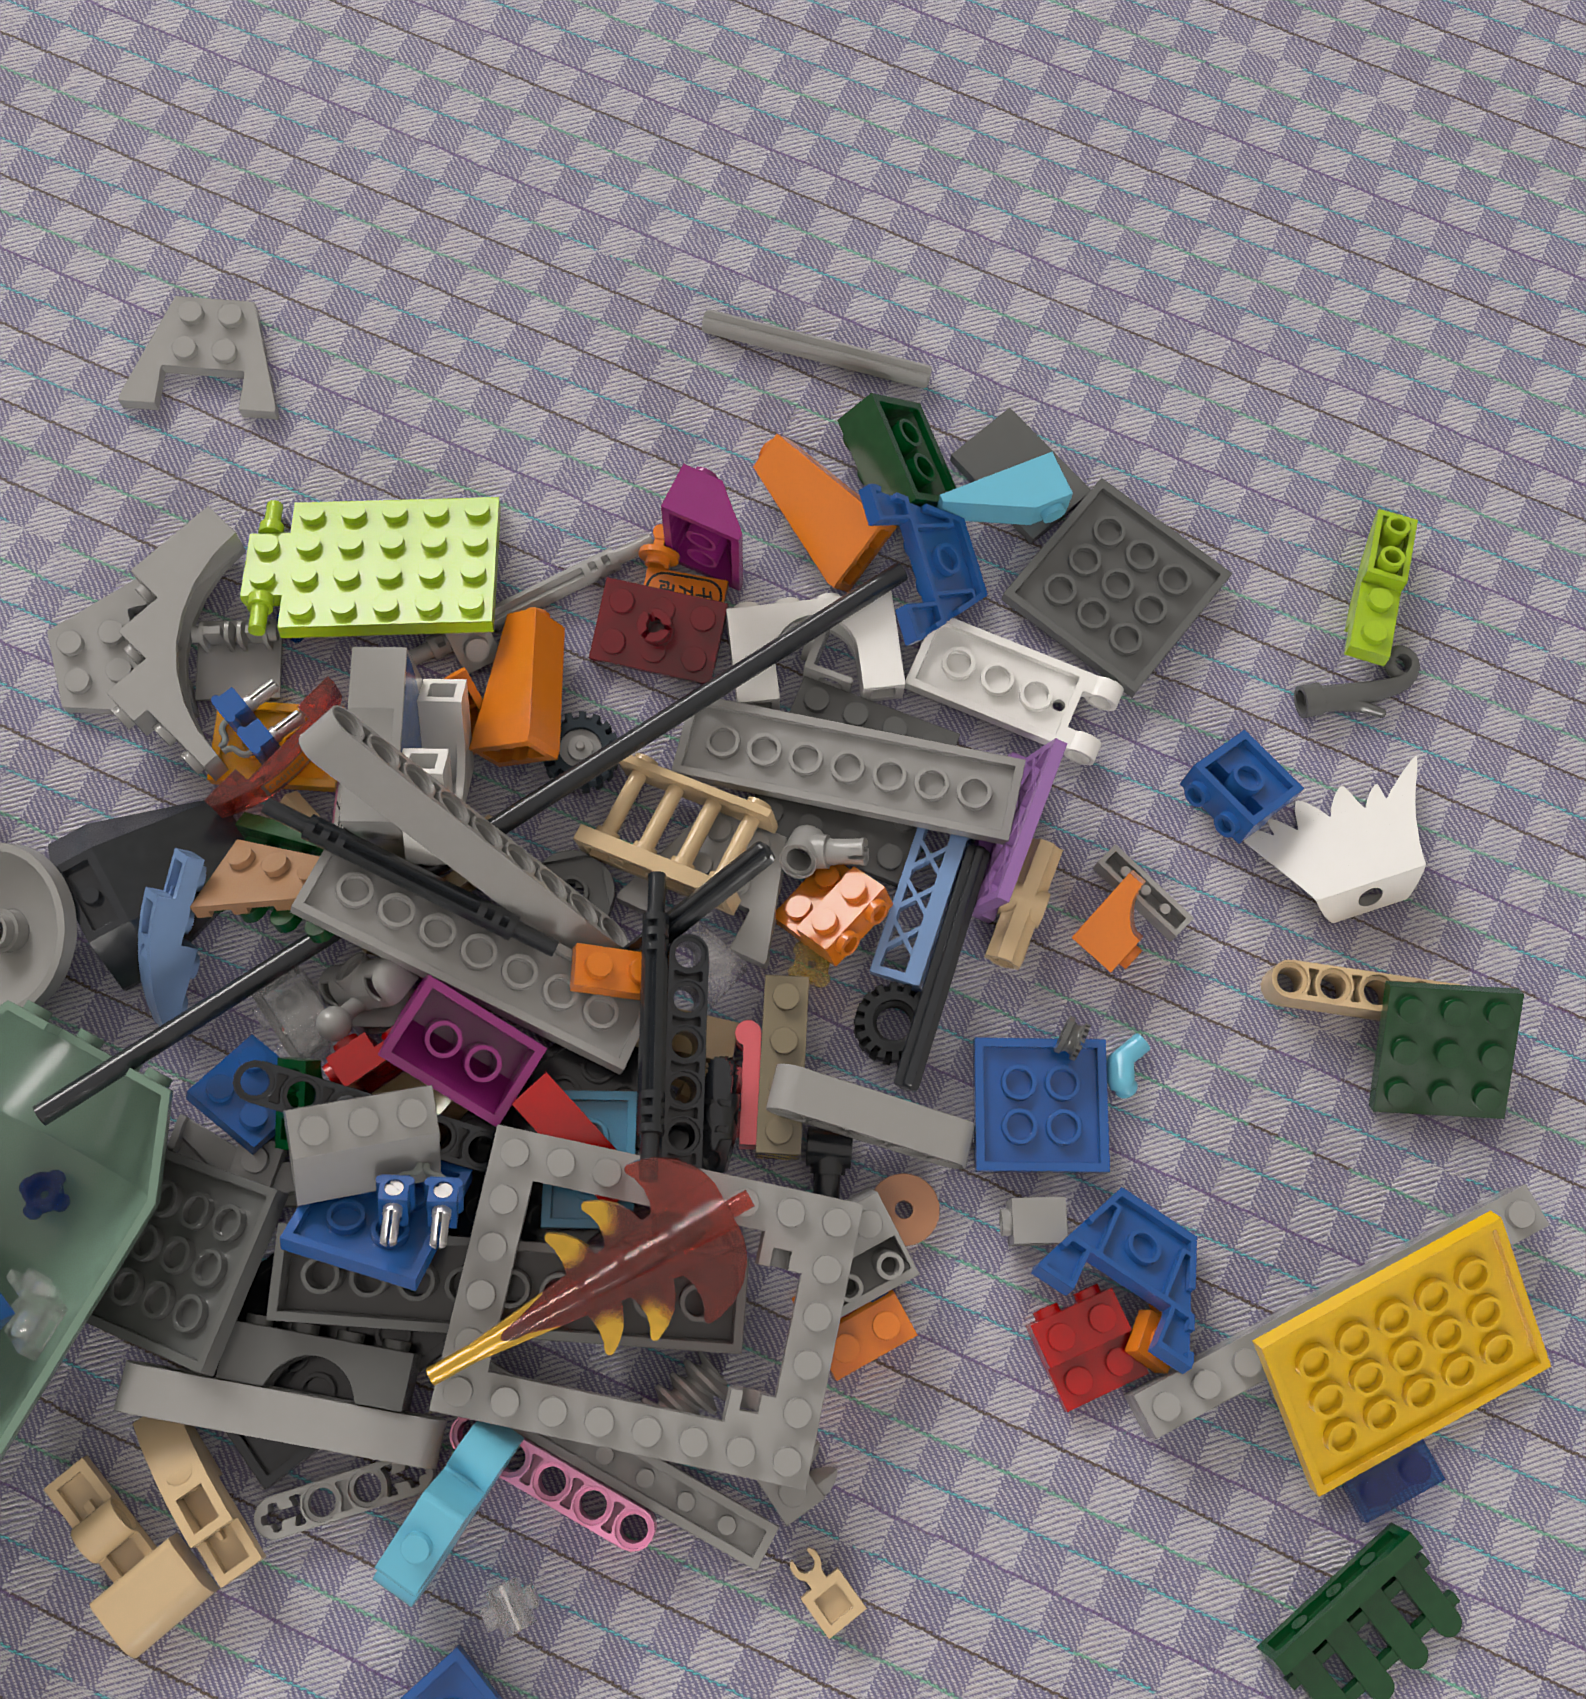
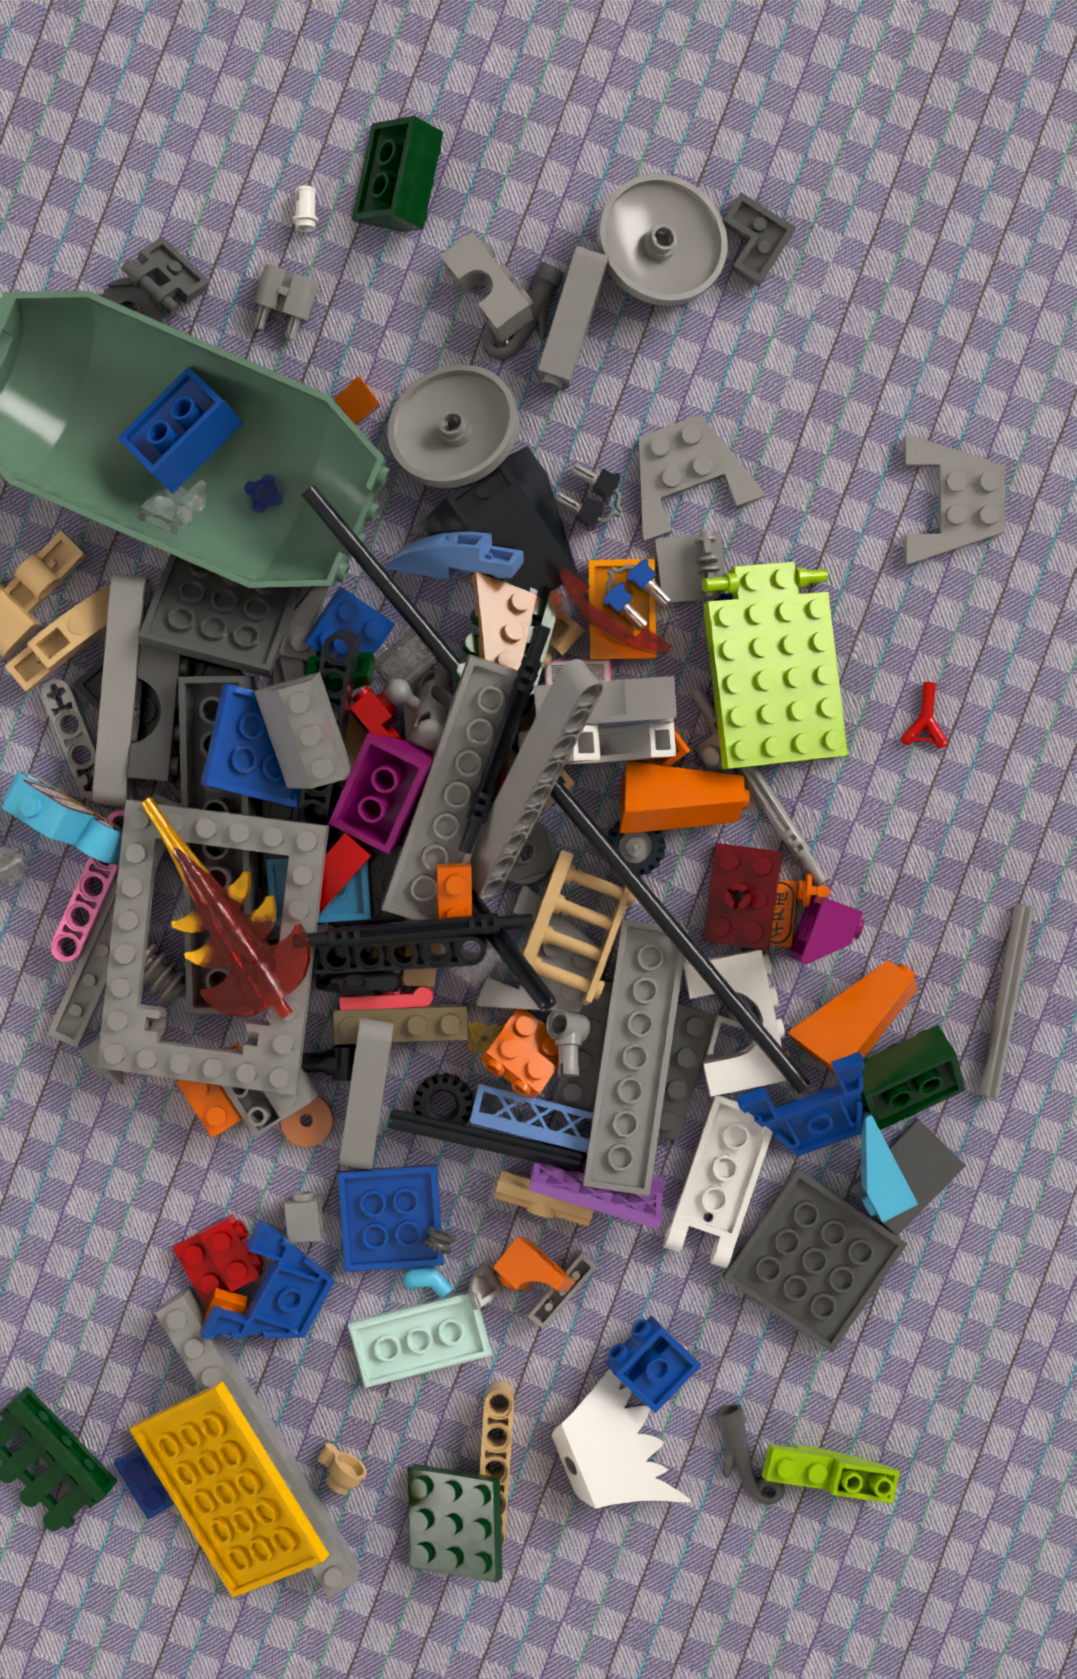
camera: 90 degrees right, 15 degrees up
light grey arch [106,506,246,781] -> none
piece [376,1162,464,1249] -> none
tan plate [790,1546,867,1639] -> none
none -> tan piece [317,1443,367,1495]
none -> light aqua tile [348,1291,492,1389]
none -> light grey tile [469,1263,504,1310]
none -> piece [555,463,623,531]
none -> red piece [901,682,948,749]

